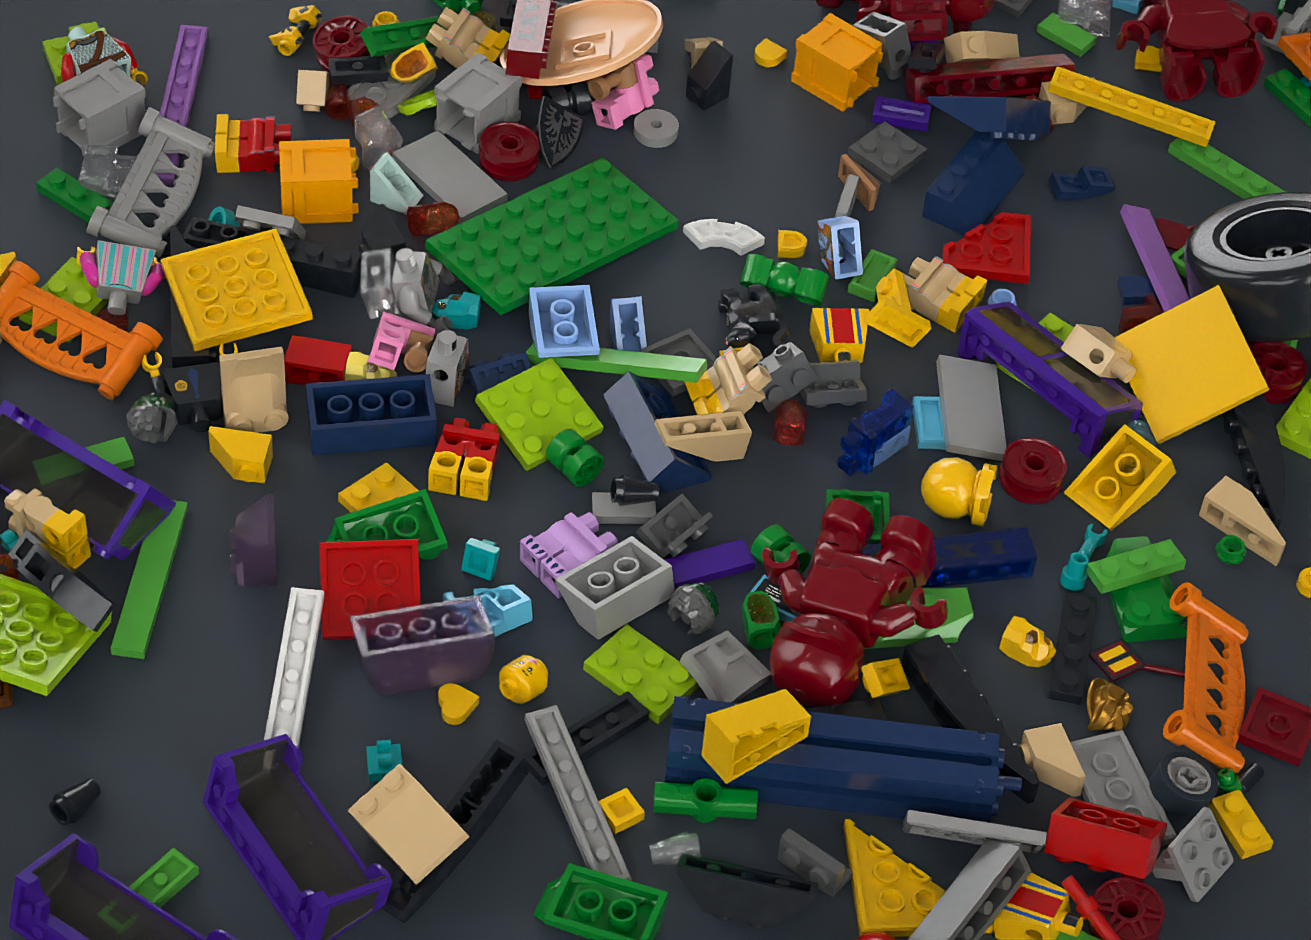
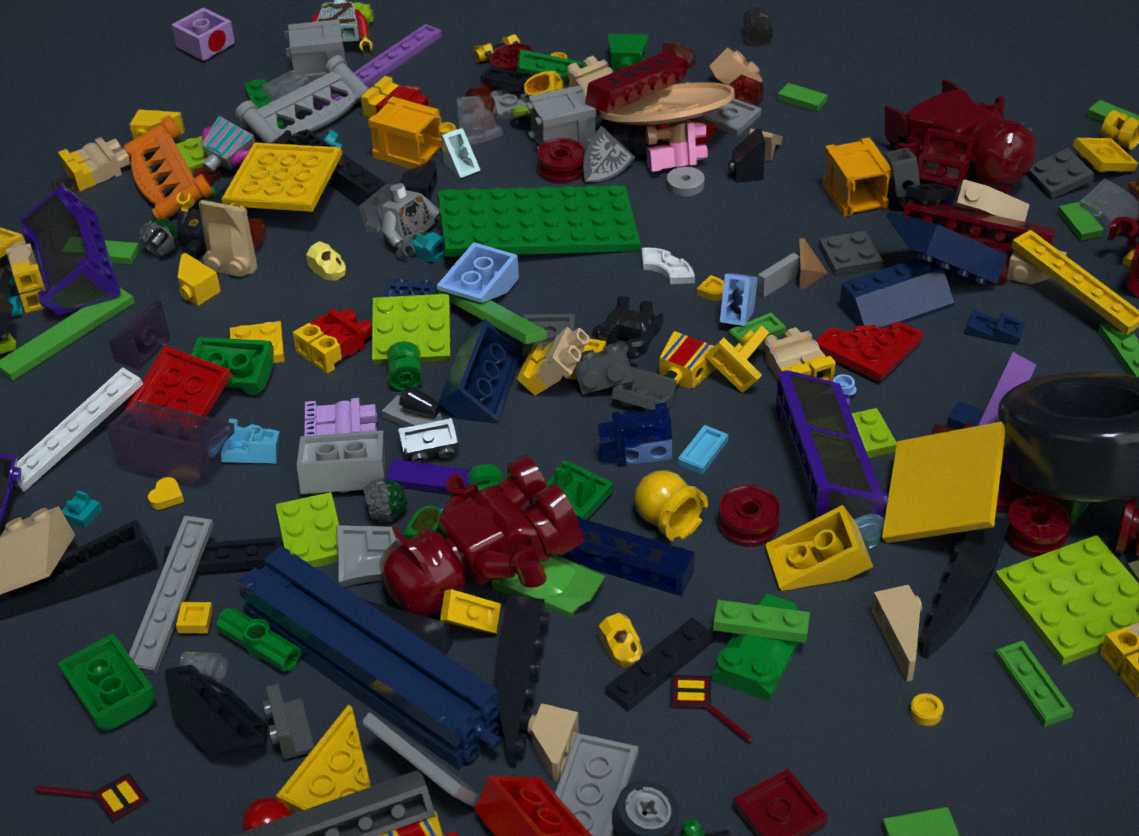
camera: 40 degrees right, 5 degrees down
light grey plate [235,205,306,240] -> none
red brick [284,335,352,386] -> none
tan slope [296,70,331,112] -> none
dark blue brick [306,374,437,455] -> none
bright pink hips [368,311,435,372] -> none
light grey tile [392,130,508,224] -> none
rock [406,202,460,236] -> none
light grey torso [426,330,469,407] -> none
teal tile [461,538,500,581] -> none
yellow head [499,655,548,704] -> none
medium blue slope [609,296,647,352] -> none
tan slope [655,411,752,462] -> none
yellow wedge [701,689,811,784] -> none
green piece [739,254,830,306] -> none
yellow tile [754,38,788,67] -> none
clear red rock [773,400,807,446] -> none
dark purple piece [872,96,932,132] -> none
light grey tile [936,355,1007,461] -> none
tan torso [1060,324,1136,383] -> none
teal brick [1060,524,1107,591] -> none
pearl gold hat [1087,678,1133,731] -> none
orange piece [1163,582,1249,774] -> none
green plate [1215,535,1246,564] -> none

